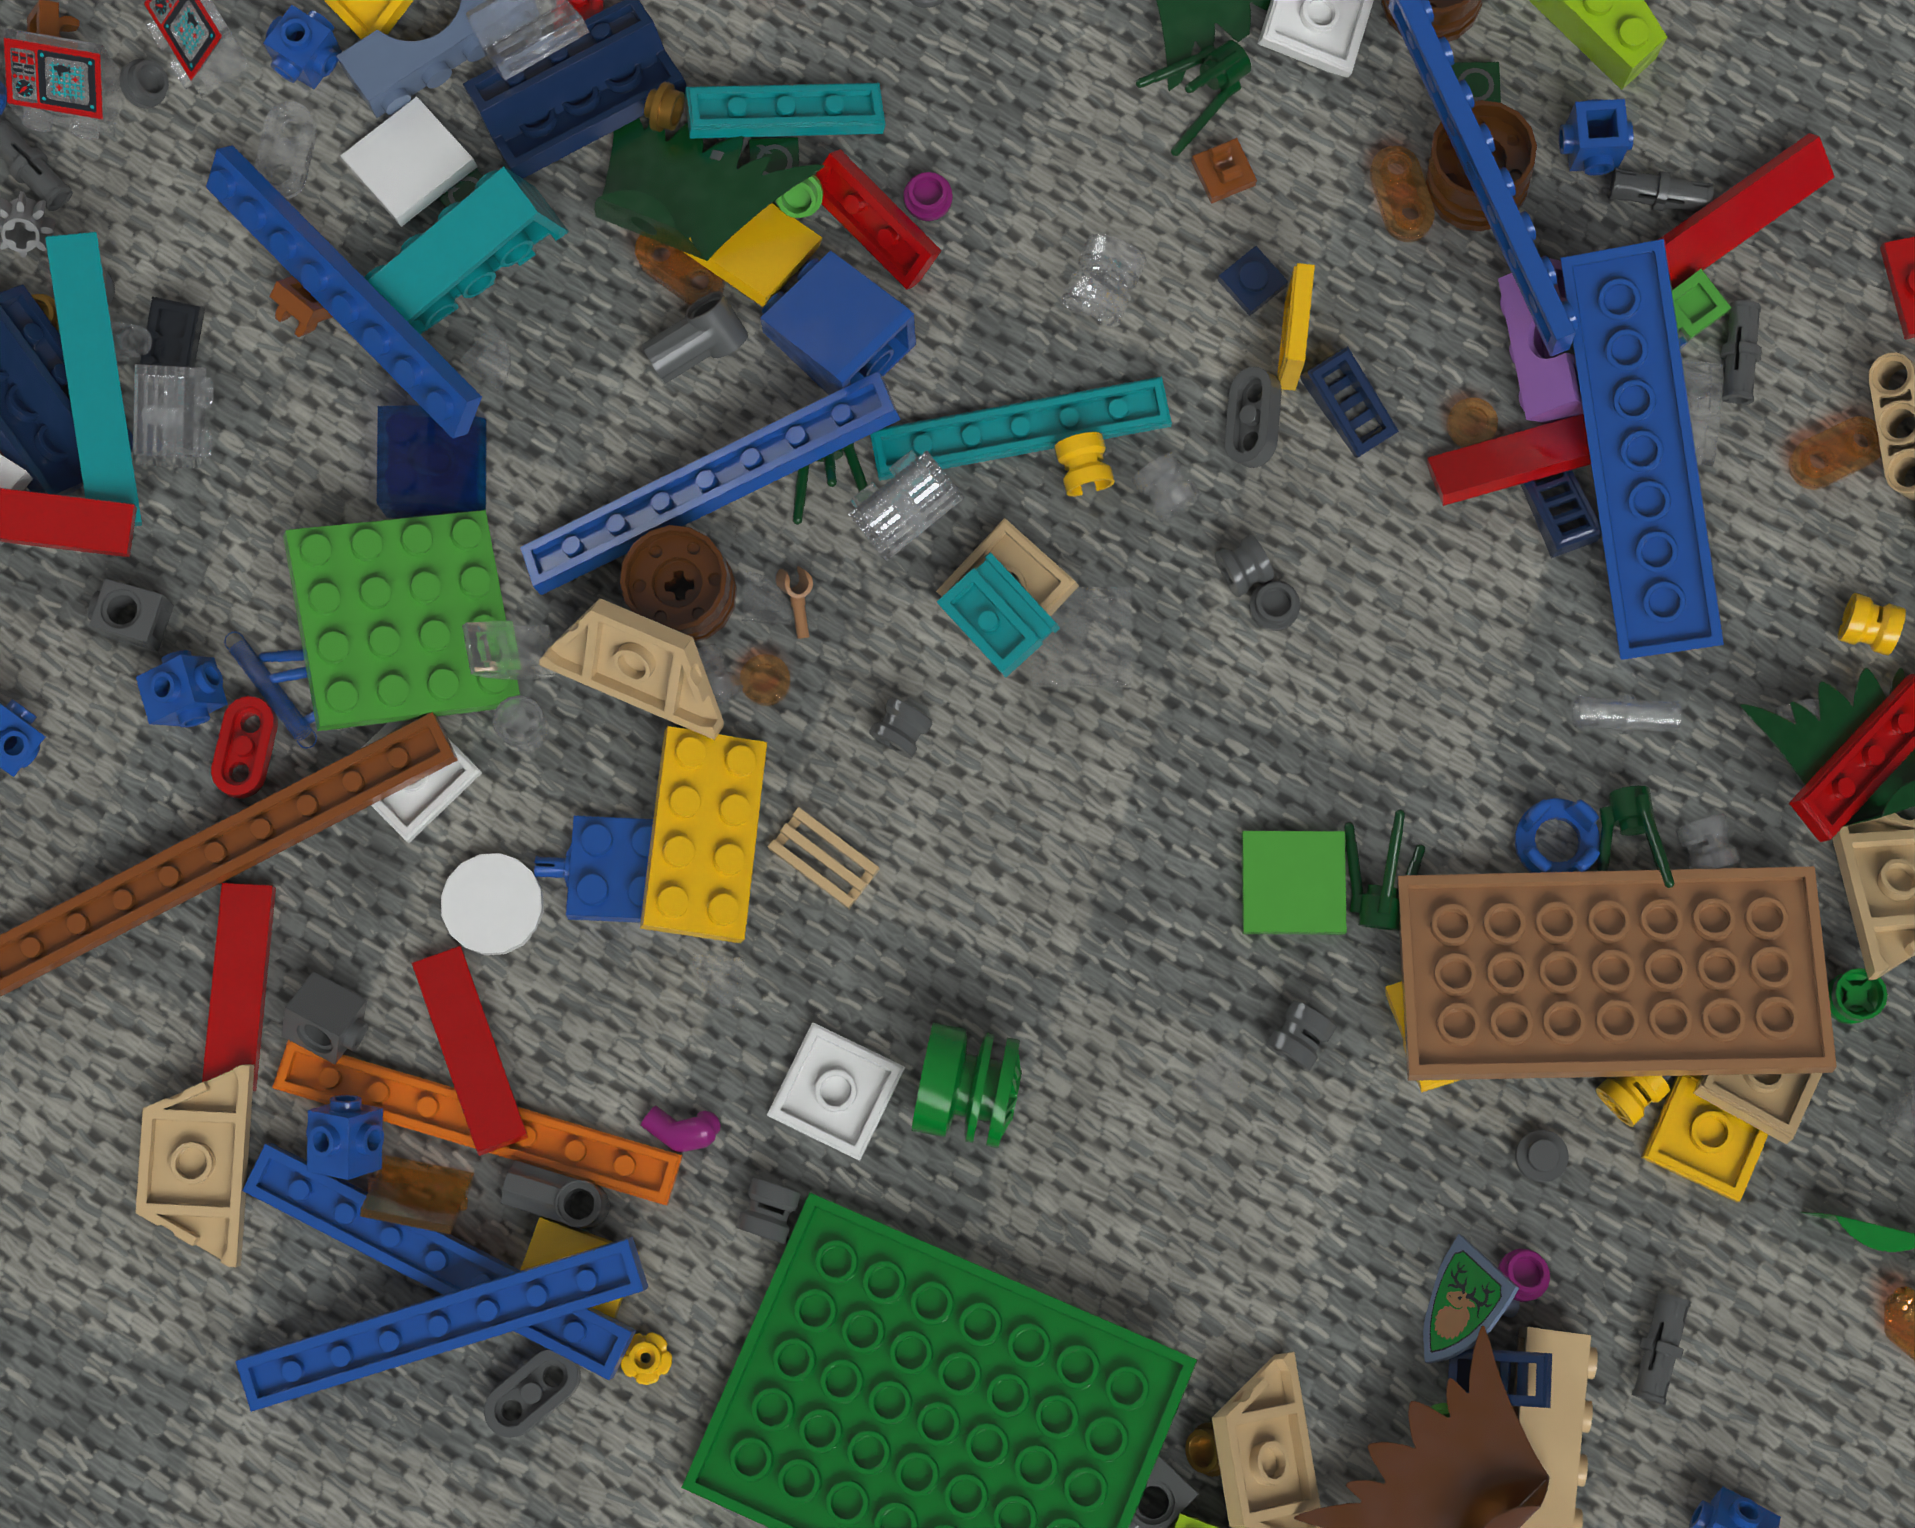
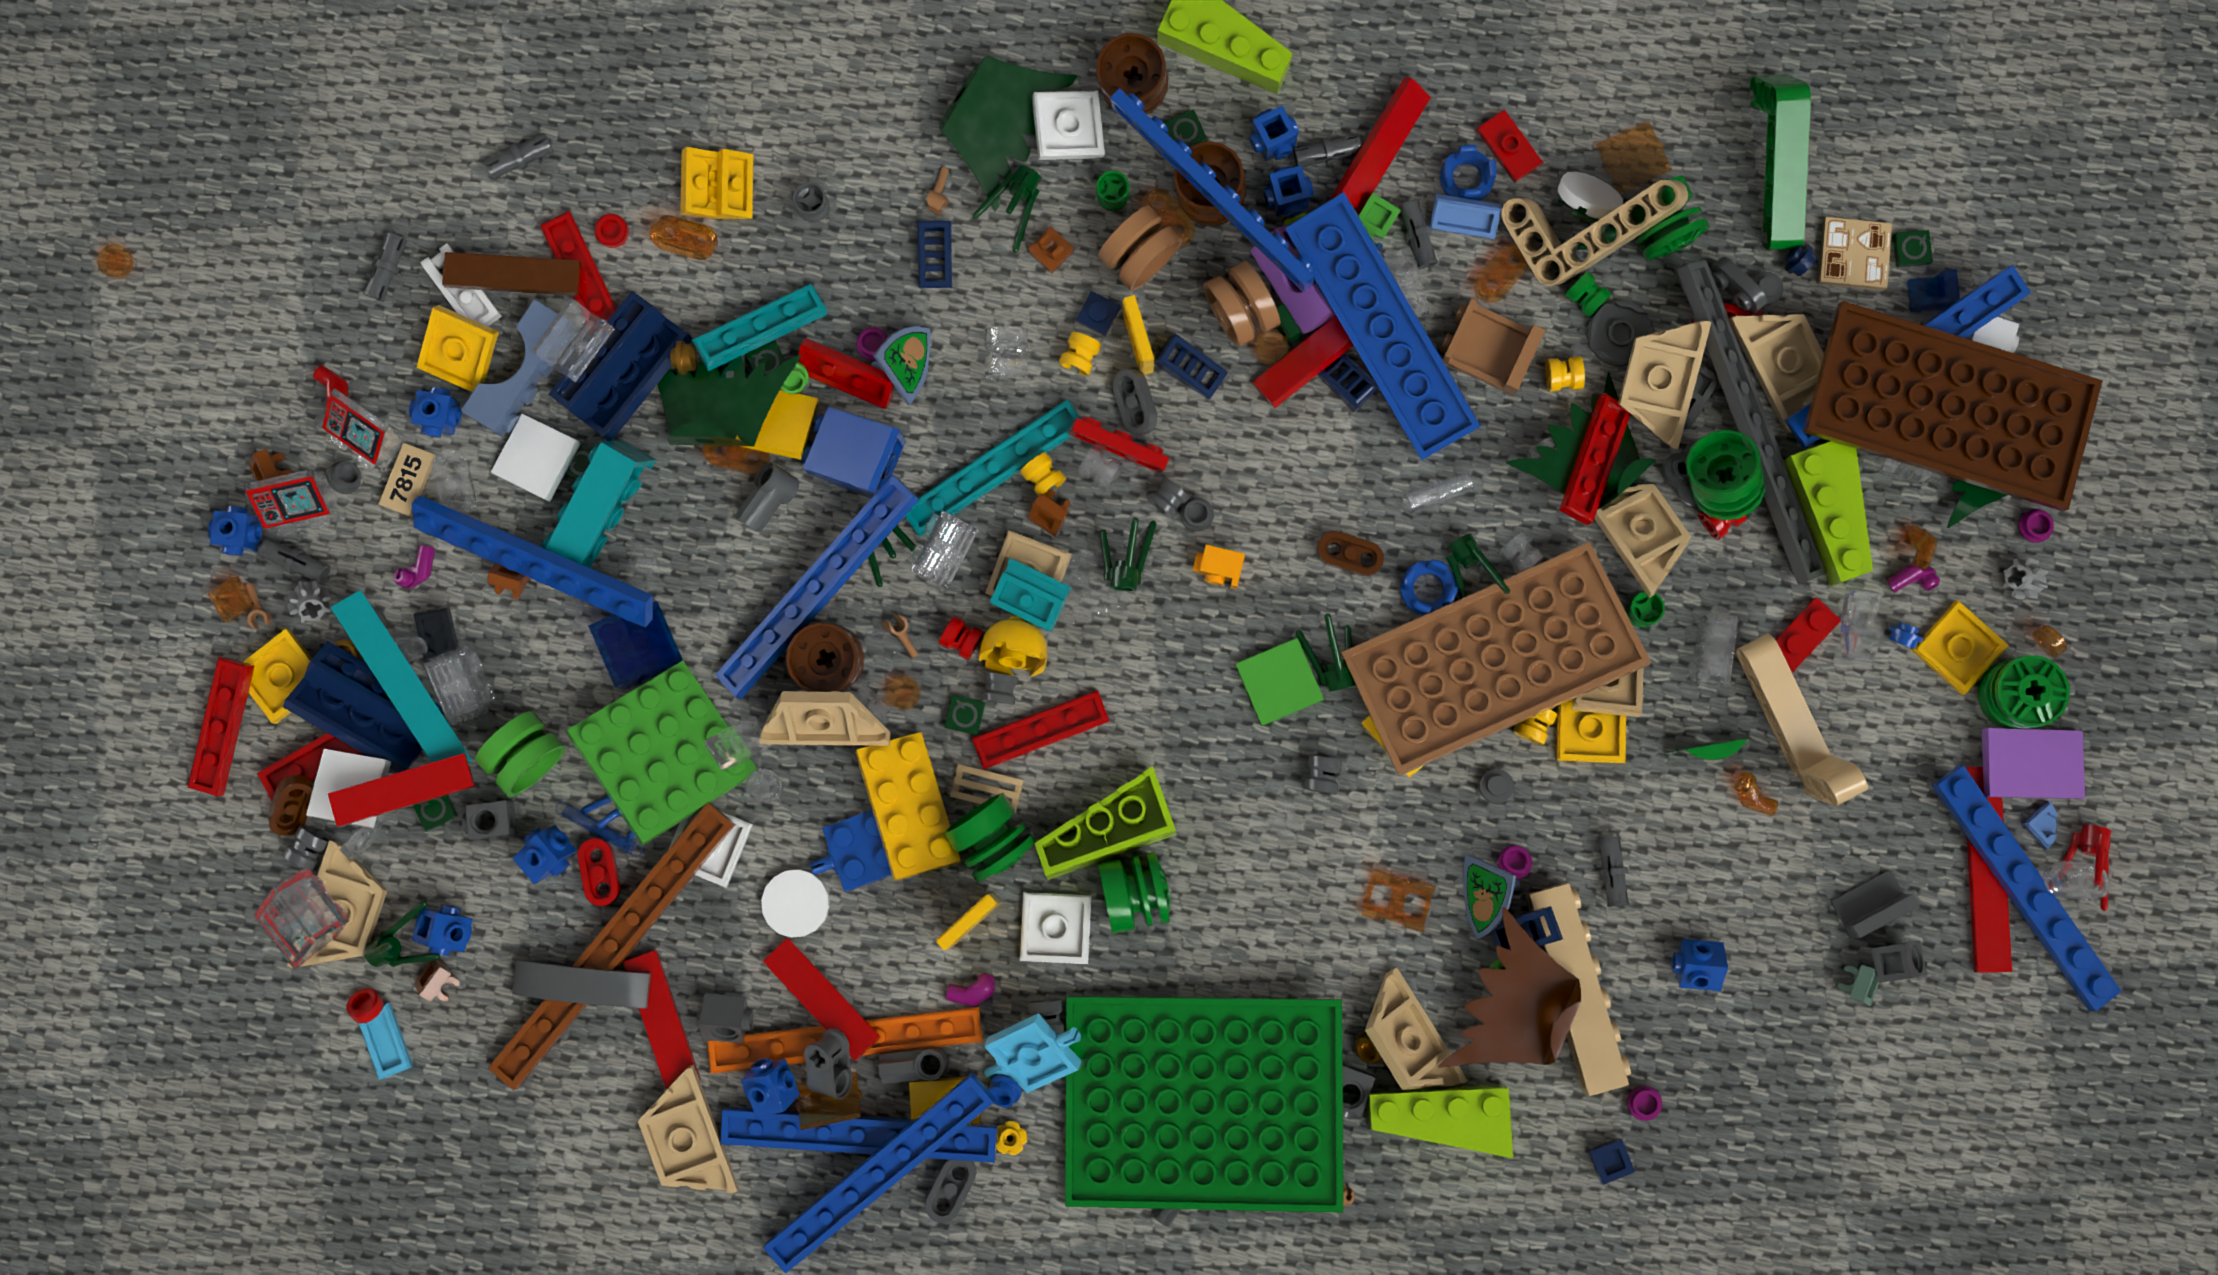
camera: 20 degrees left, 5 degrees up
none -> tan tile [378,443,437,517]
none -> magenta arm [394,545,436,589]
none -> dark green tile [413,795,458,832]
none -> bright green wheel [475,711,566,797]
none -> dark grey slope [512,960,651,1008]
none -> dark grey piece [804,1028,853,1099]
none -> shield [871,326,931,405]
none -> dark blue slope [918,221,952,288]
none -> medium nougat hand [927,167,949,216]
none -> yellow tile [936,893,1002,951]
none -> red wheel [938,615,984,661]
none -> green wheel [943,793,1036,882]
none -> dark green tile [945,695,986,736]
none -> red tile [972,690,1110,770]
none -> yellow cylinder [978,616,1048,677]
none -> medium azure plate [984,1013,1081,1093]
none -> blue plate [988,1075,1022,1108]
none -> dark orange tile [1027,490,1070,537]
none -> lime wedge [1034,766,1176,880]
none -> yellow wheel [1058,331,1102,376]
none -> red plate [1068,416,1170,473]
none -> green wheel [1096,171,1129,211]
none -> medium nougat wheel [1098,205,1183,291]
none -> dark green plant [1100,517,1156,592]
none -> light orange brick [1192,544,1245,590]
none -> medium nougat wheel [1203,260,1281,348]
none -> blue brick [1263,165,1314,218]
none -> dark green tile [1276,304,1301,344]
none -> reddish brown plate [1317,531,1384,576]
none -> clear orange piece [1361,869,1436,932]
none -> medium blue tile [1429,194,1502,239]
none -> medium nougat panel [1439,297,1546,396]
none -> blue piece [1440,145,1497,201]

